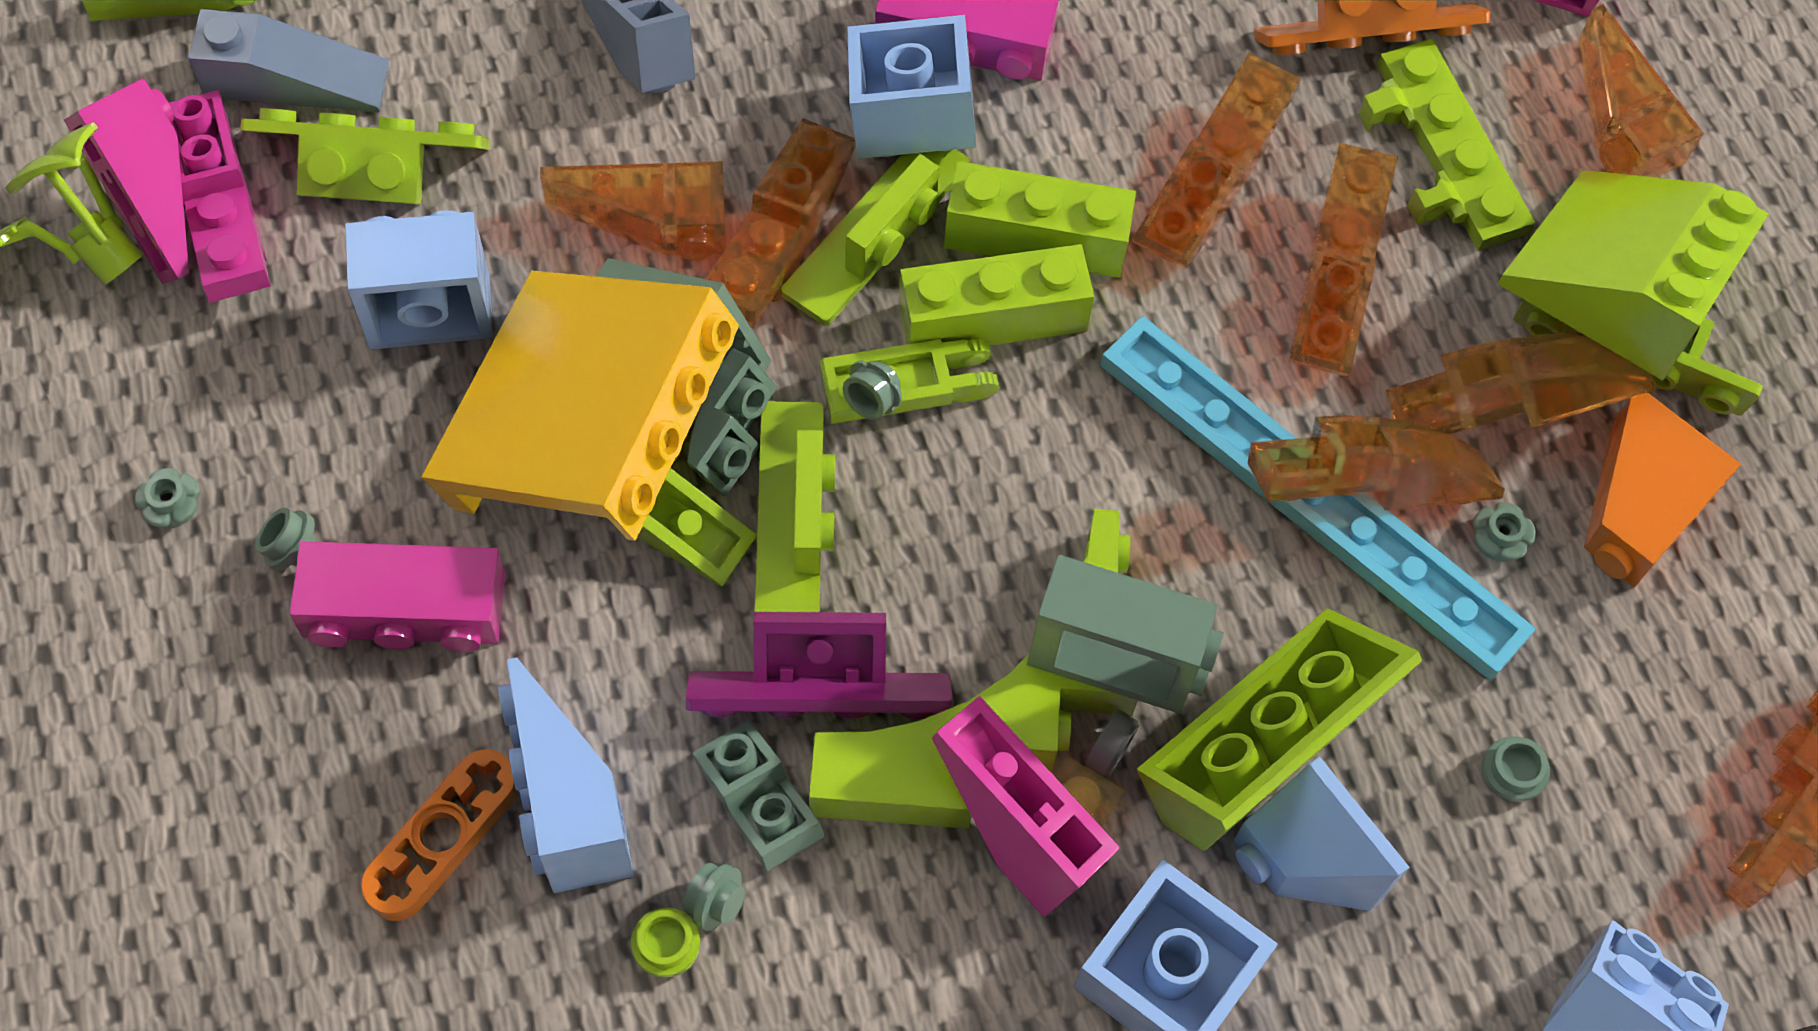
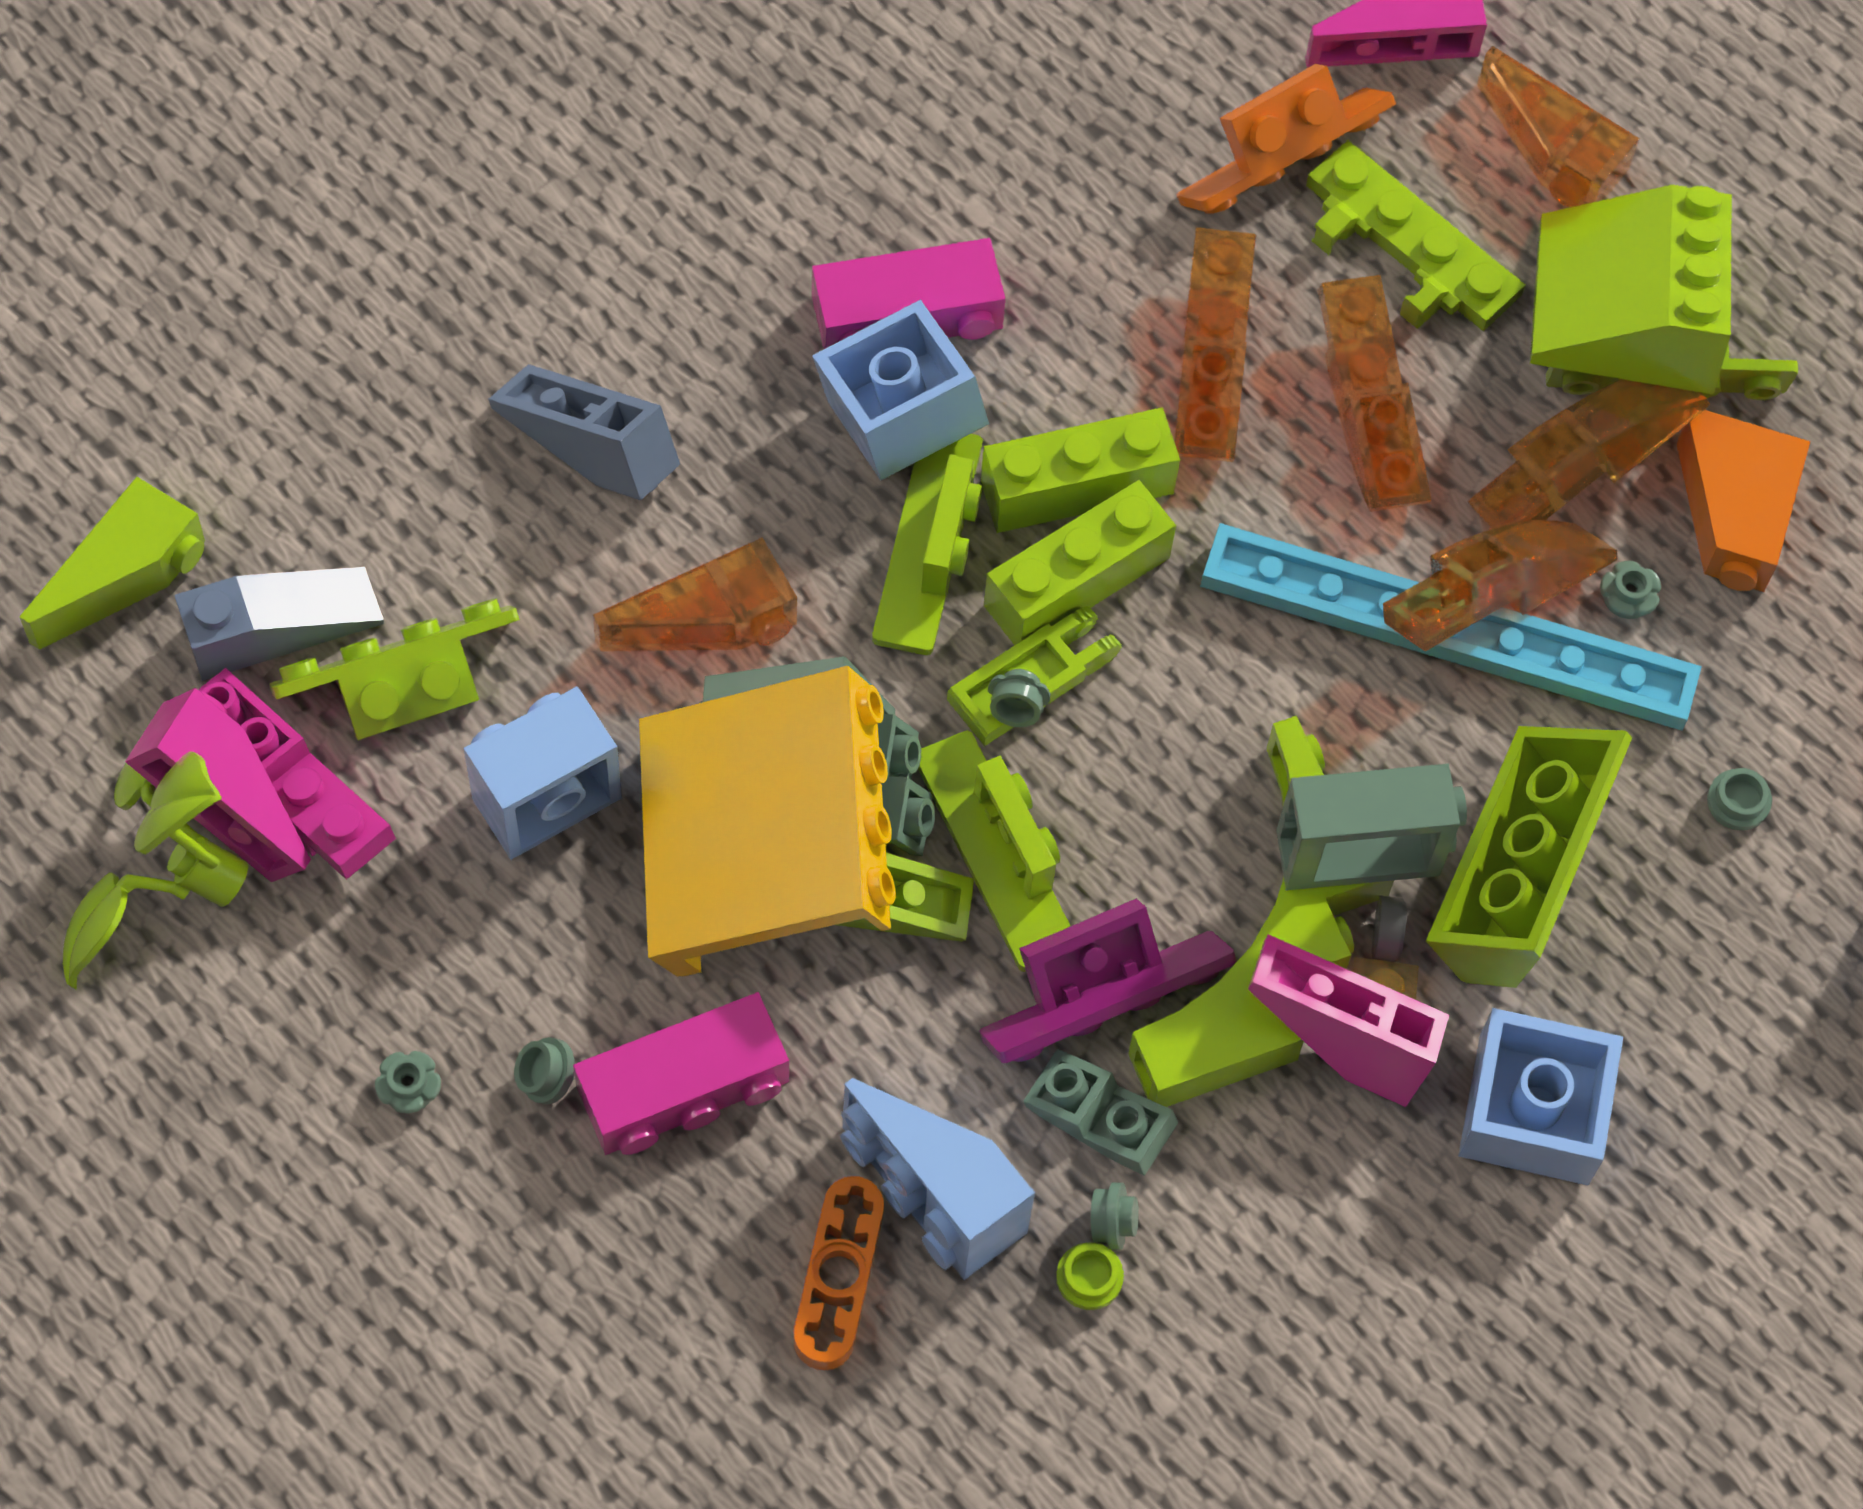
camera: 25 degrees left, 0 degrees up
clear orange slope [706,118,856,328] -> none
light blue slope [1233,757,1410,911] -> none

